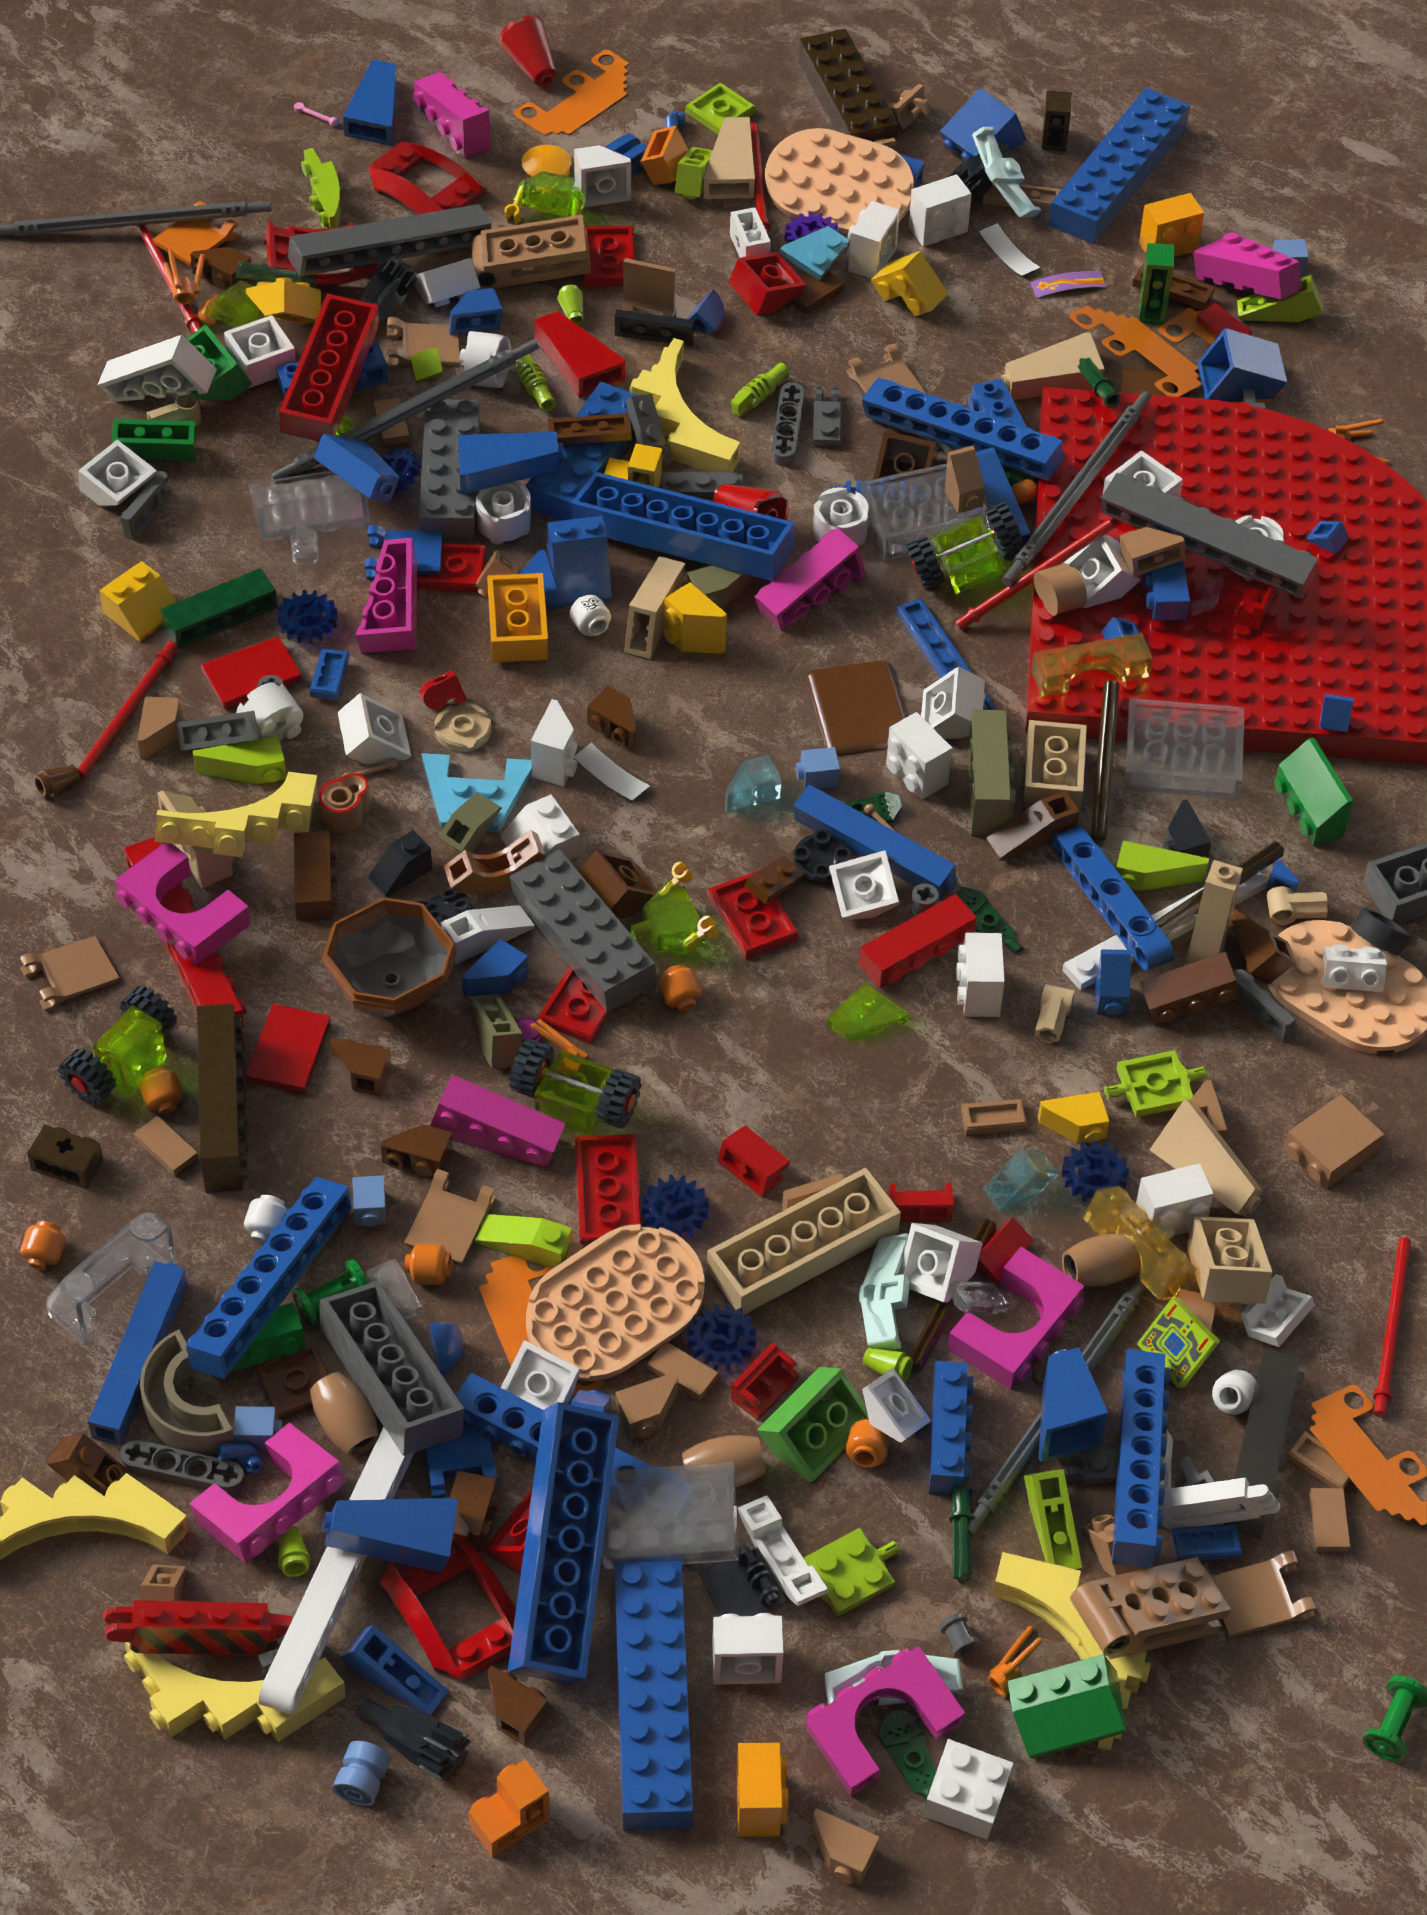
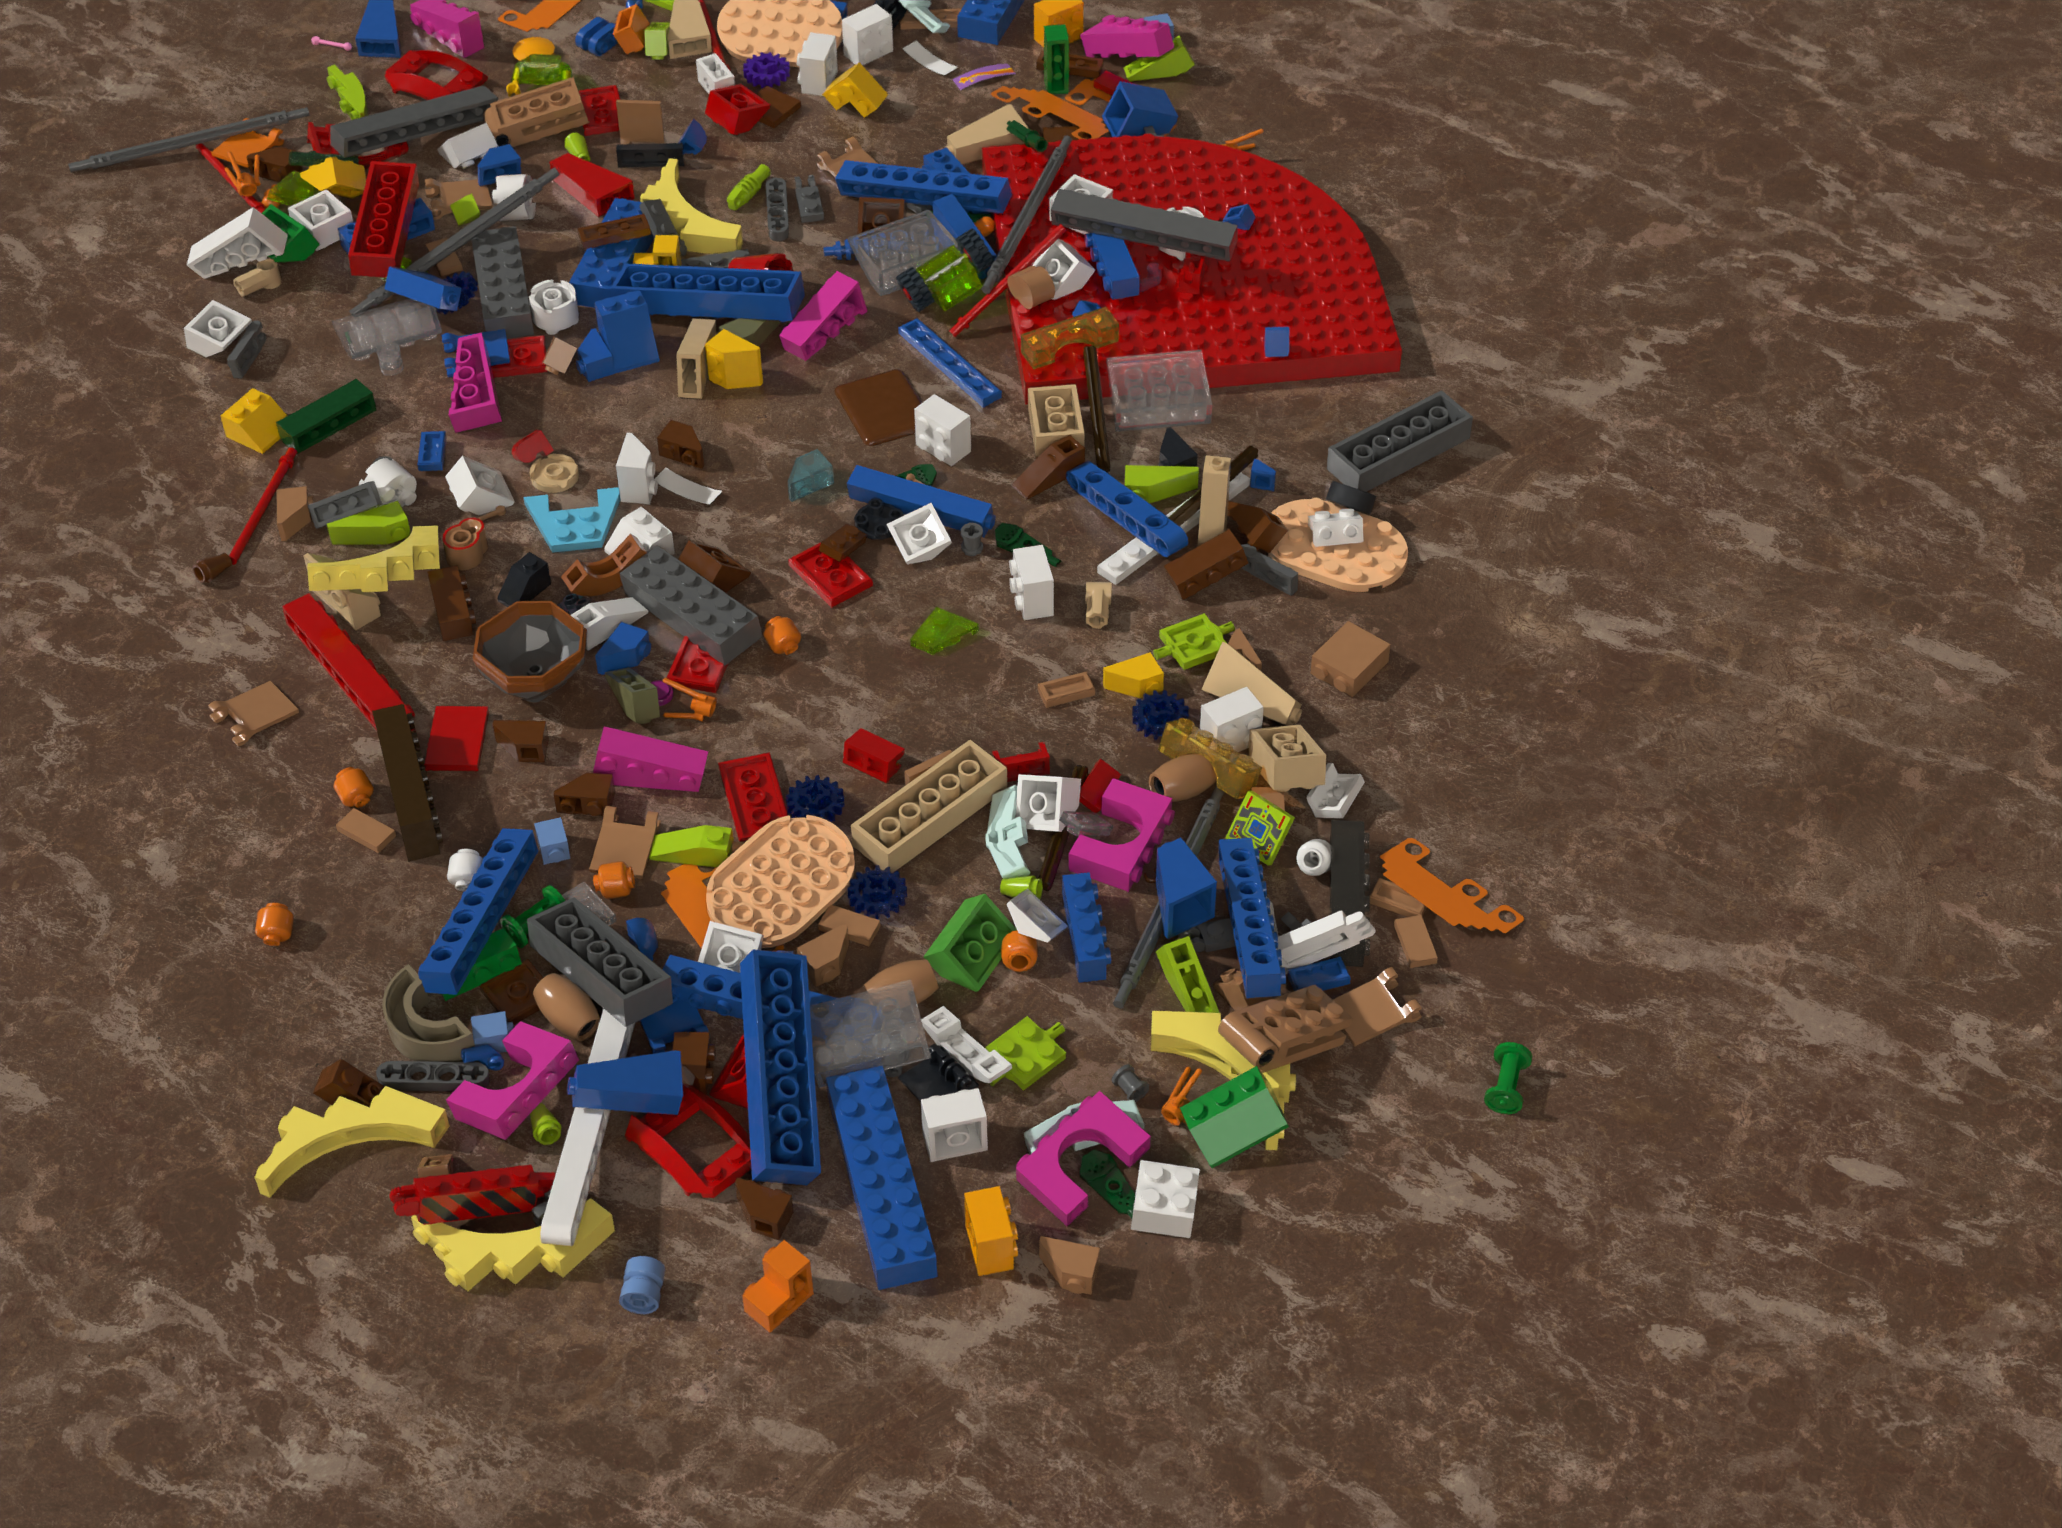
camera: 10 degrees left, 5 degrees down
dark brown brick [27,1124,104,1190] -> none
clear windscreen [46,1212,177,1345] -> none
brick [58,985,177,1105] -> none
blue brick [88,1261,188,1446] -> none
green brick [112,419,197,462] -> none
dark pink arch [115,843,251,965] -> none
red tile [201,636,302,709] -> none
clear blue gear [277,590,338,644] -> none
blue slope [340,1625,449,1715] -> none
black piece [356,1698,471,1781] -> none
black piece [361,256,418,324] -> none
olive slope [438,792,502,853] -> none
blue slope [458,432,563,494] -> none
light orange slope [487,573,548,663] -> none
brick [509,1039,642,1136] -> none
lime hinge [515,354,556,412] -> none
white head [570,595,611,636] -> none
white slope [574,145,631,208] -> none
clear neon green torso [630,862,718,955] -> none
red hinge [731,1342,799,1420] -> none
medium azure wing [779,226,849,281] -> none
medium blue brick [796,747,840,790] -> none
white brick [813,488,869,546] -> none
red brick [859,894,977,988] -> none
white slope [921,666,985,739] -> none
medium nougat slope [945,446,985,514] -> none
dark green axle [949,1486,974,1582] -> none
olive brick [968,710,1015,836] -> none
clear light blue slope [982,1147,1059,1212] -> none
blue slope [1095,949,1131,1015] -> none
medium nougat slope [1120,527,1186,577] -> none
tan piece [1266,886,1328,926] -> none
slope [1274,737,1353,846] -> none
red bar [1373,1237,1411,1418] -> none

